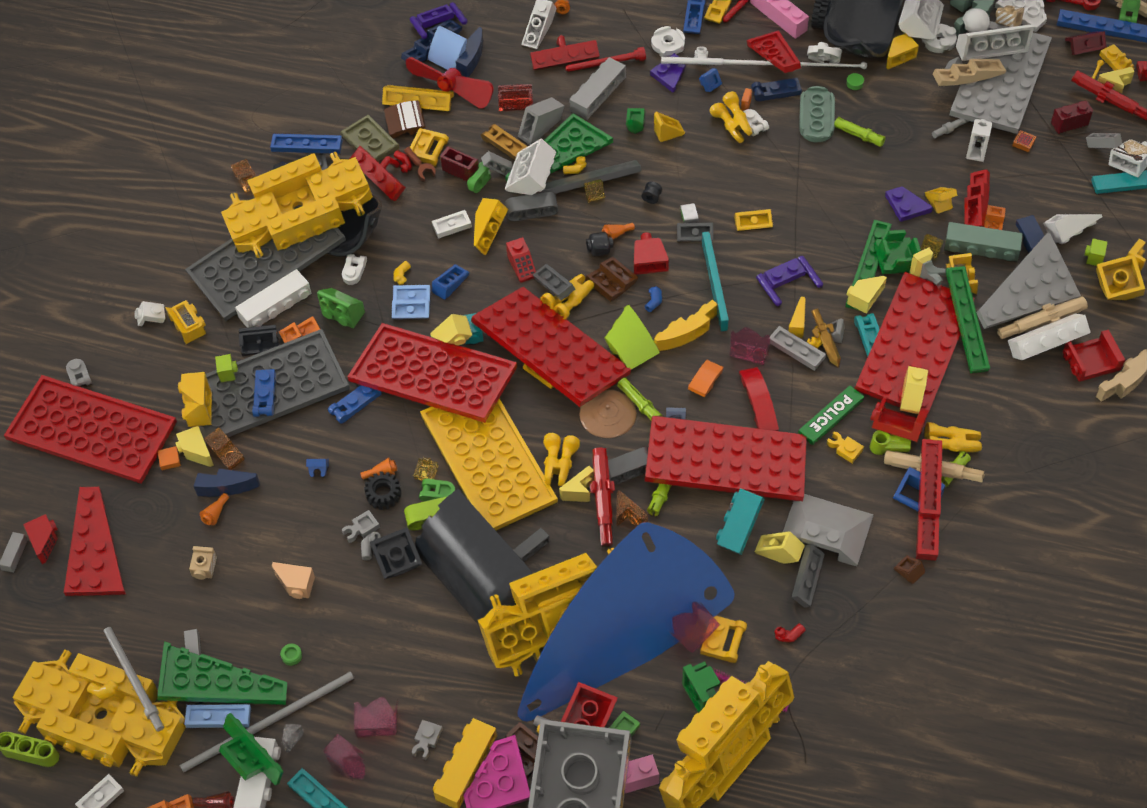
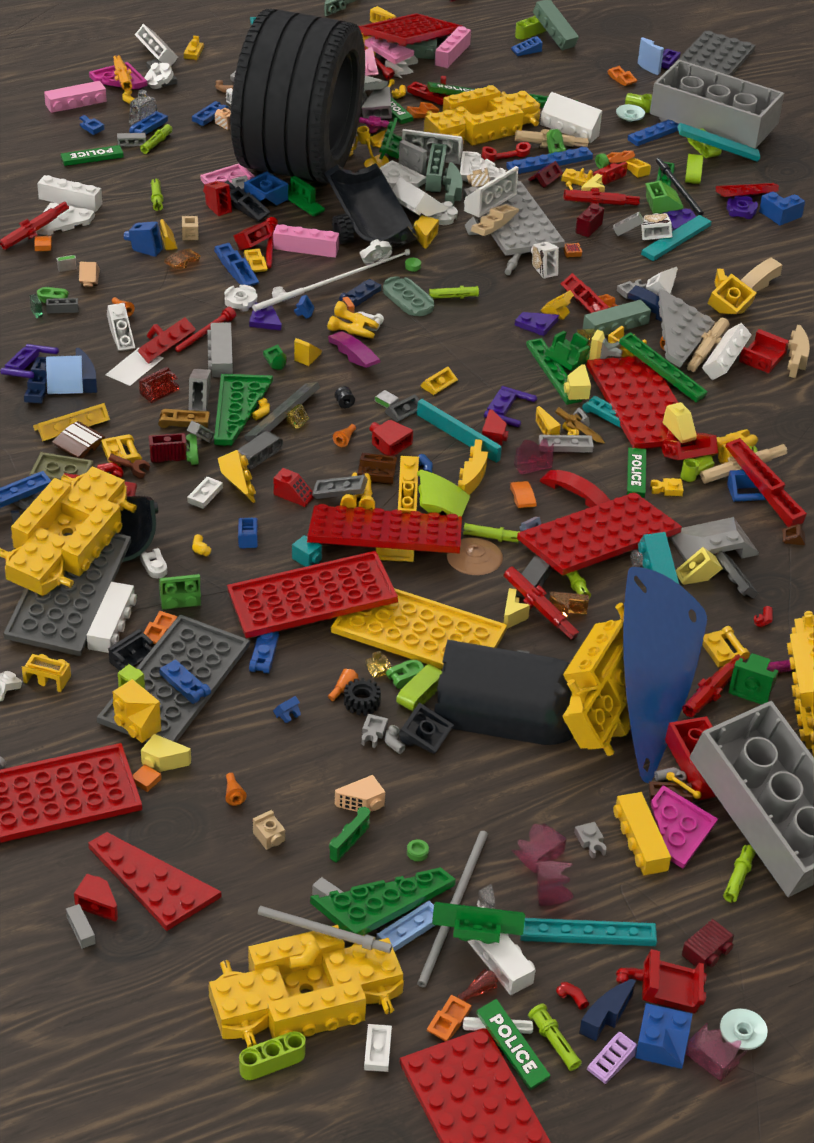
camera: 45 degrees left, 15 degrees down
dark blue slope [194,469,260,497] -> none
clear orange slope [204,427,245,470] -> none
light blue slope [392,285,431,319] -> none
red piece [406,57,494,108] -> none
light yellow slope [430,314,472,345] -> none
white slope [505,138,556,195] -> none
yellow piece [543,433,580,486] -> none
black head [586,232,613,257] -> none
clear pink piece [670,602,720,653] -> none
red wing [747,30,801,73] -> none
white hair [963,8,990,33] -> none
lime plate [1084,239,1107,266] -> none
none -> white sticker [105,348,163,386]
none -> magenta slope [328,331,380,368]
none -> green plate [329,807,370,863]
none -> yellow slope [398,456,419,513]
none -> red slope [482,409,509,446]
none -> light grey plate [617,279,647,299]
none -> red piece [682,654,745,717]

